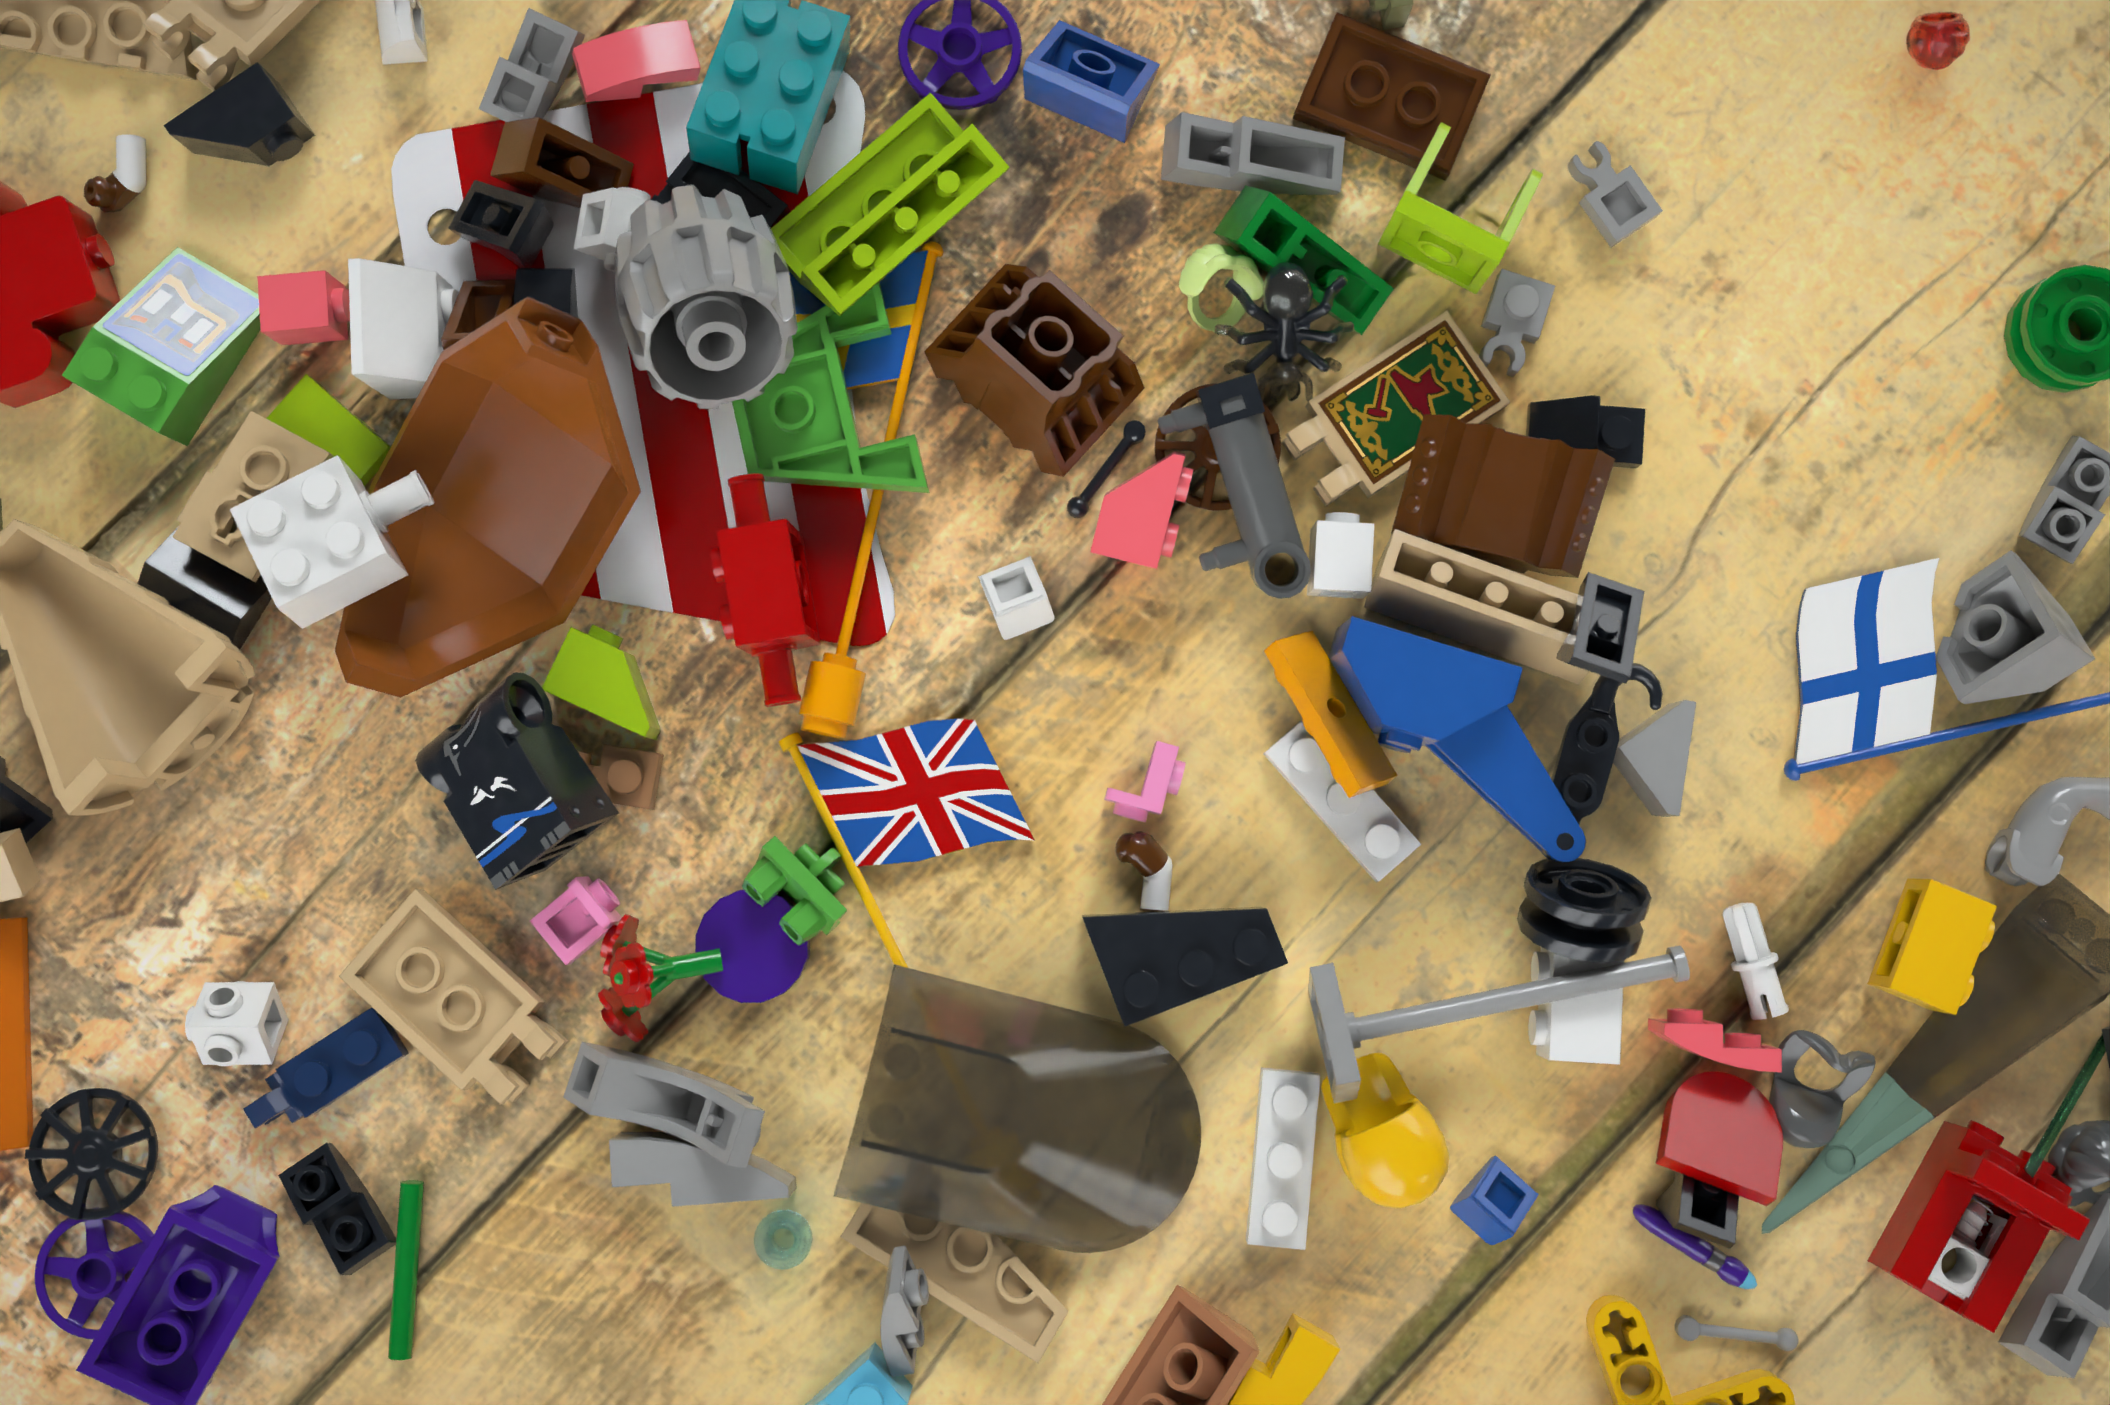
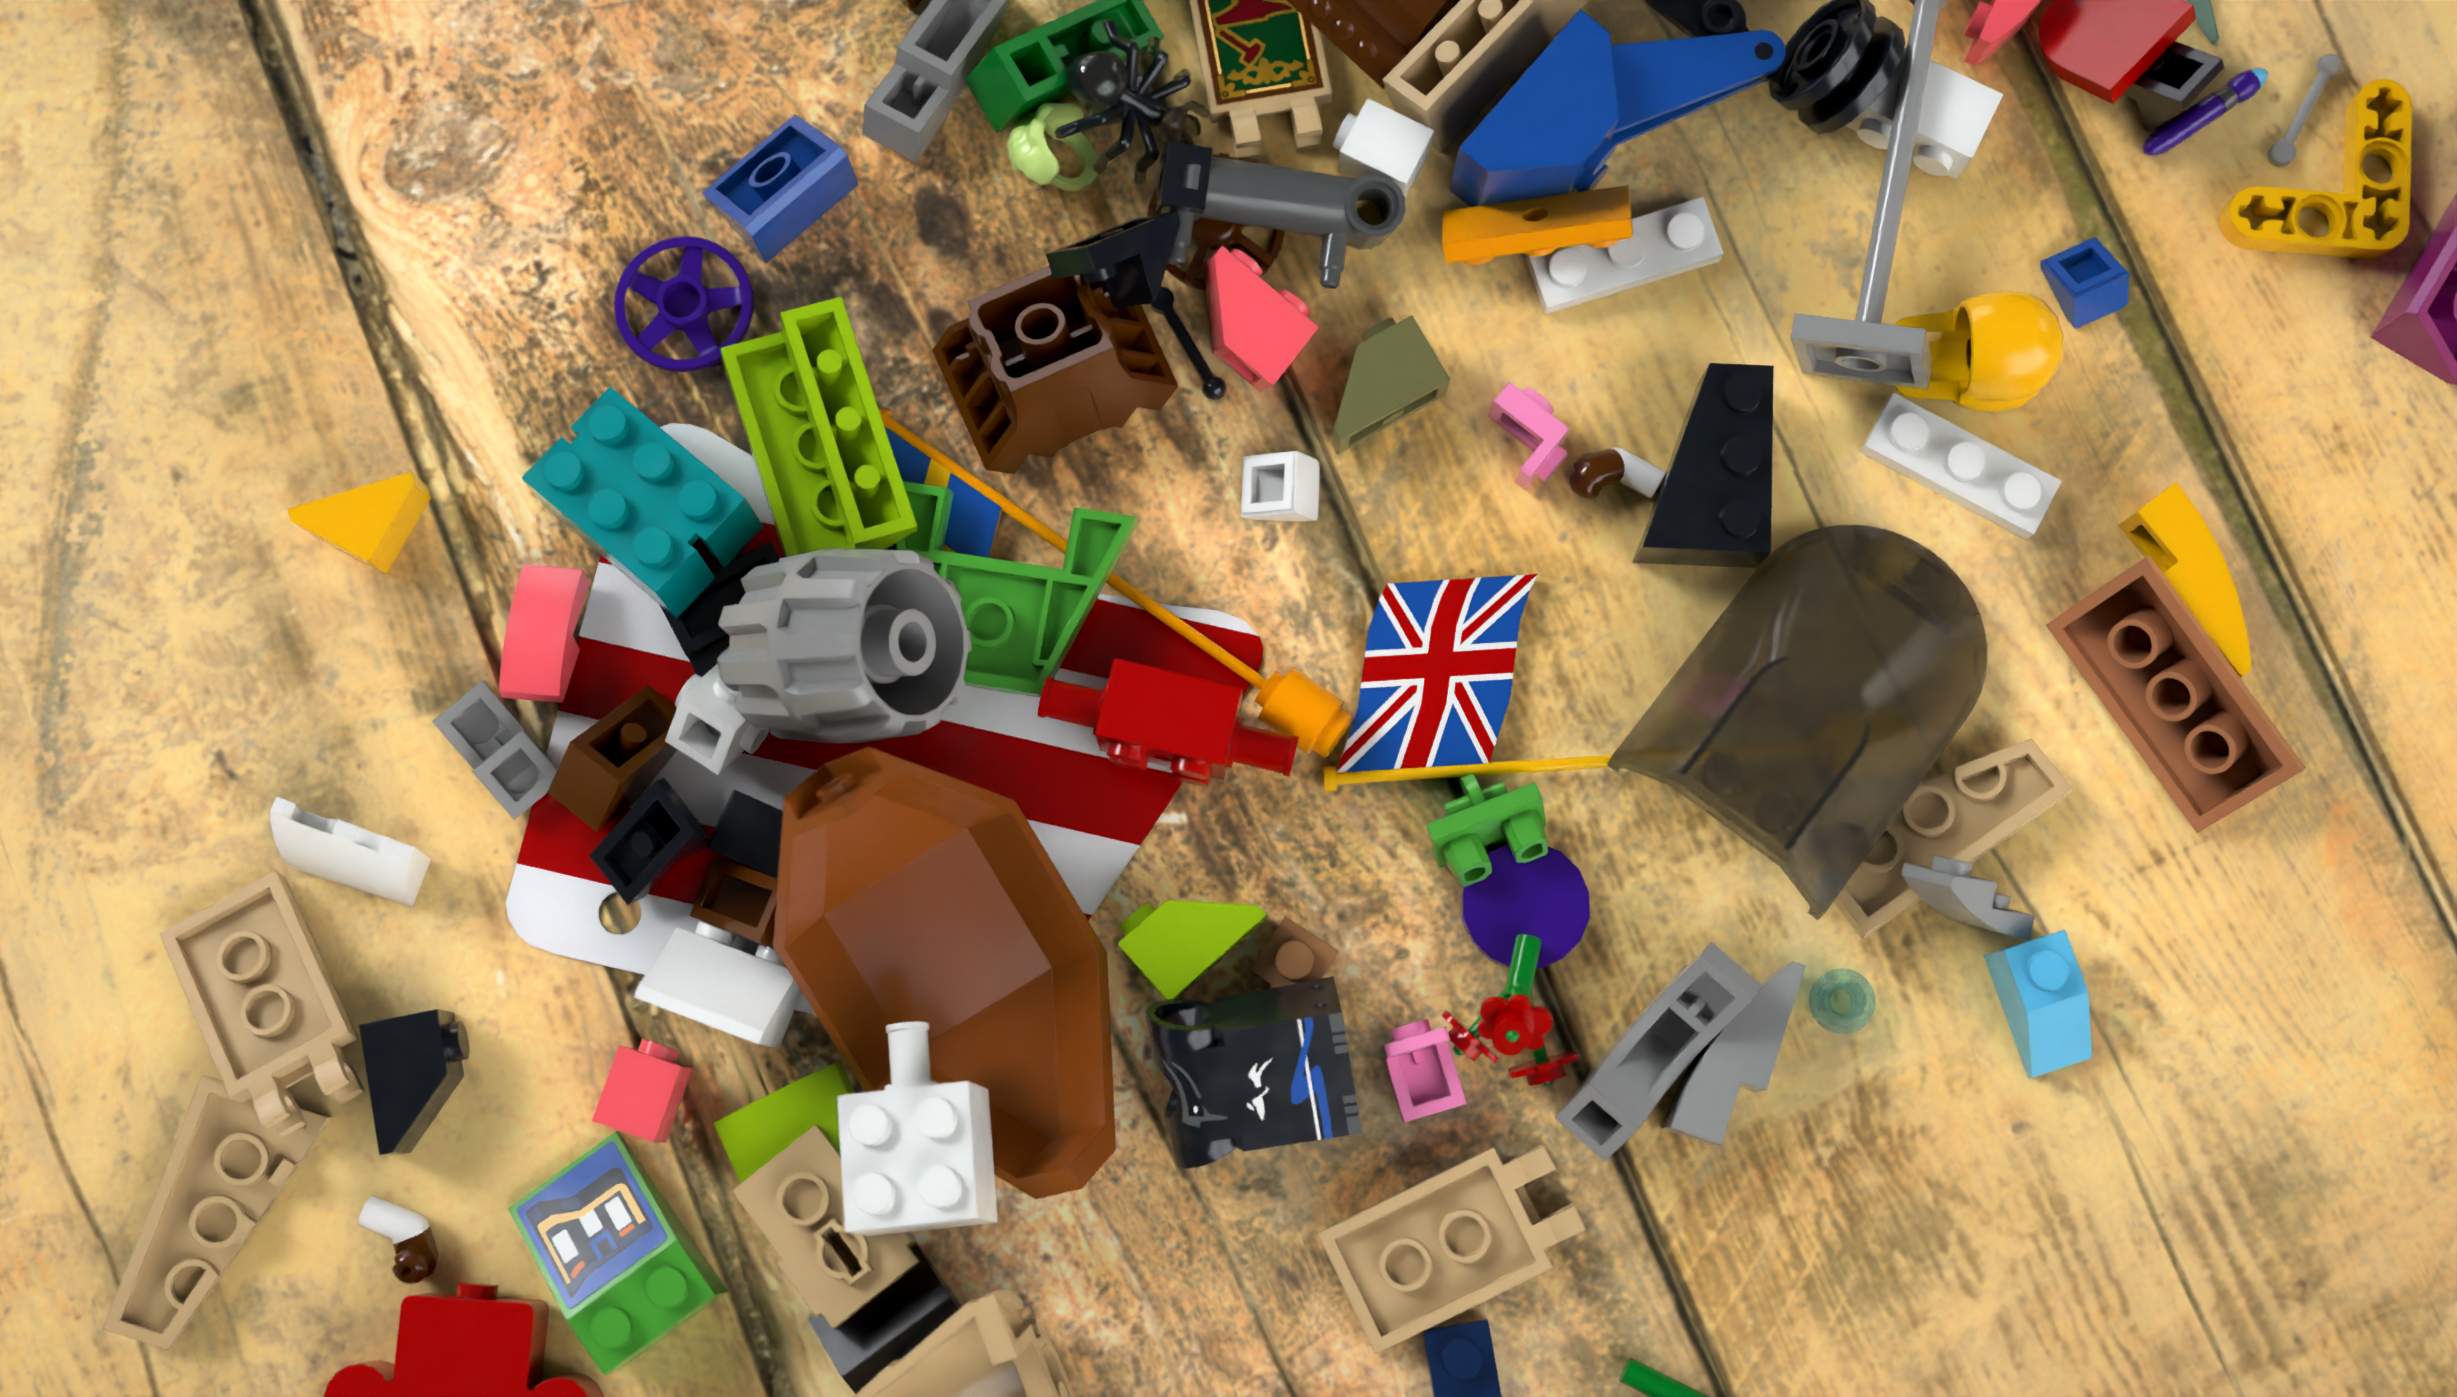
camera: 70 degrees left, 5 degrees down
none -> black slope [1046,211,1180,308]
none -> olive slope [1332,315,1450,455]

